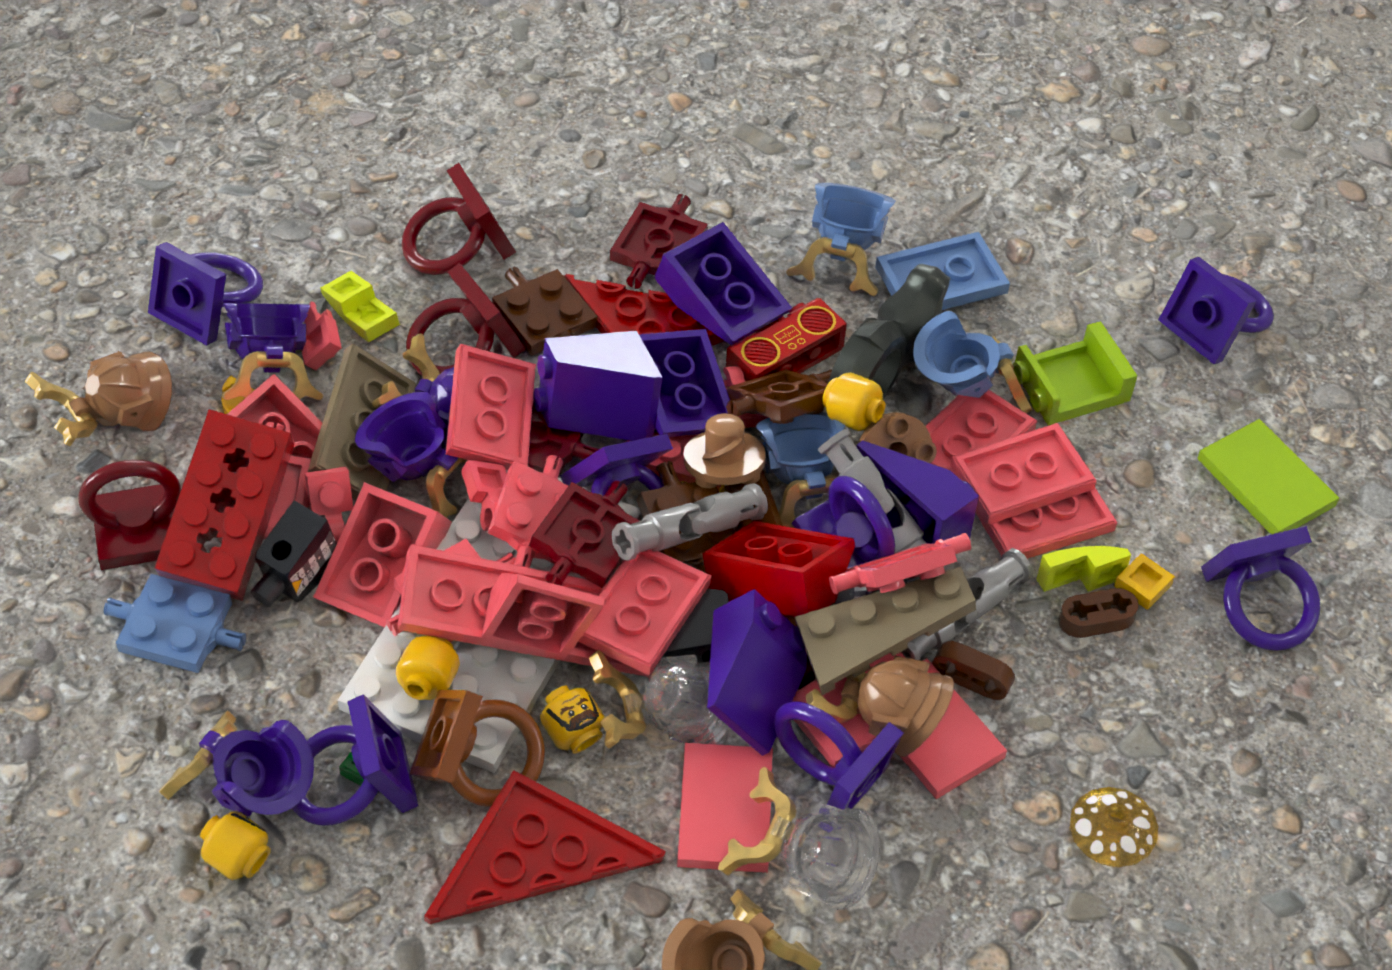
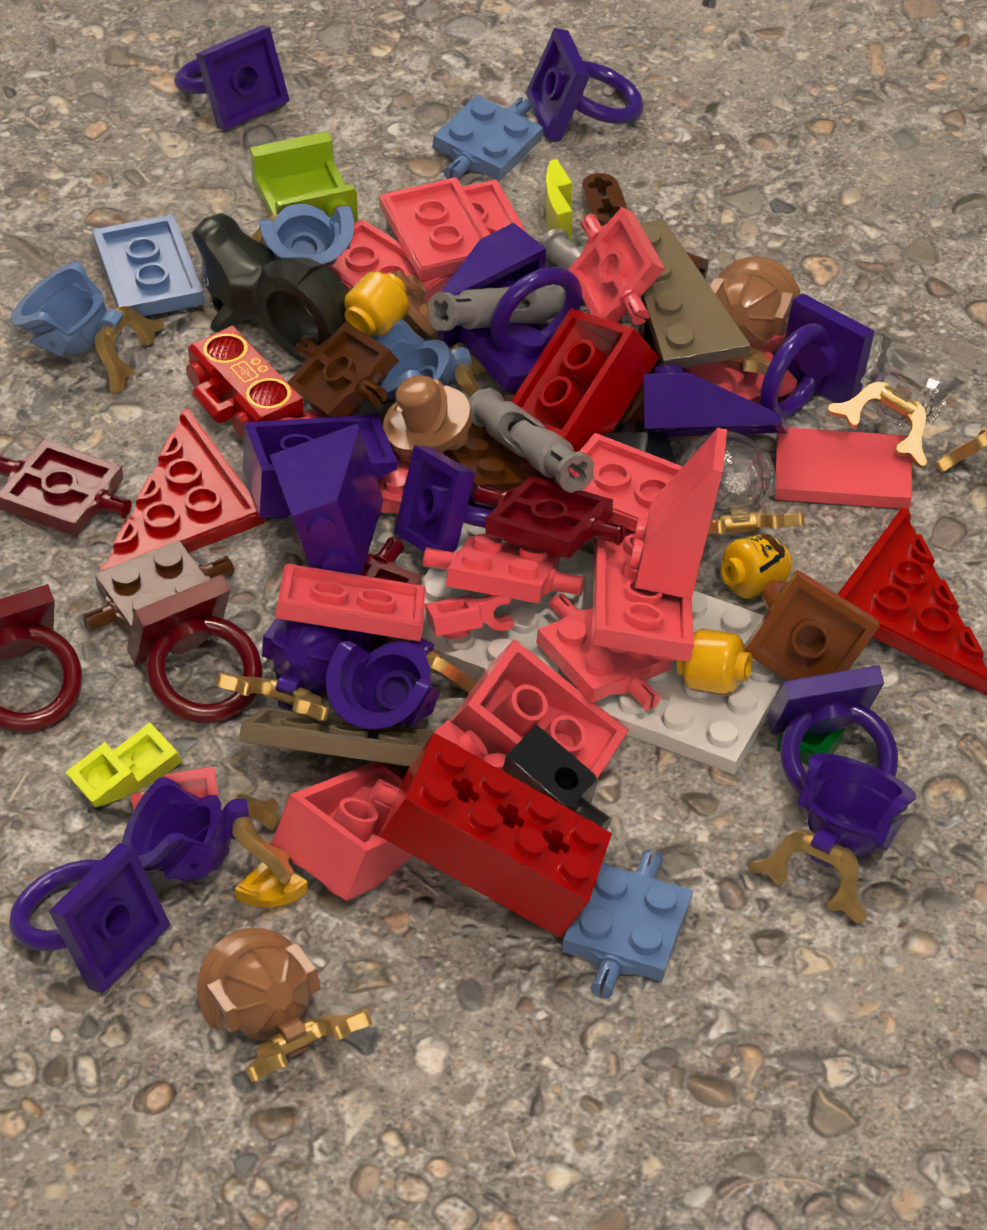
camera: 85 degrees left, 5 degrees down
dark red tile [78,460,181,570] -> none
yellow head [200,811,271,880] -> none
dark purple slope [654,222,792,345] -> none
clear yellow dish [1069,787,1159,867] -> none
yellow plate [1114,553,1175,610] -> none
lime tile [1197,419,1339,534] -> none
none -> medium blue plate [432,95,543,181]

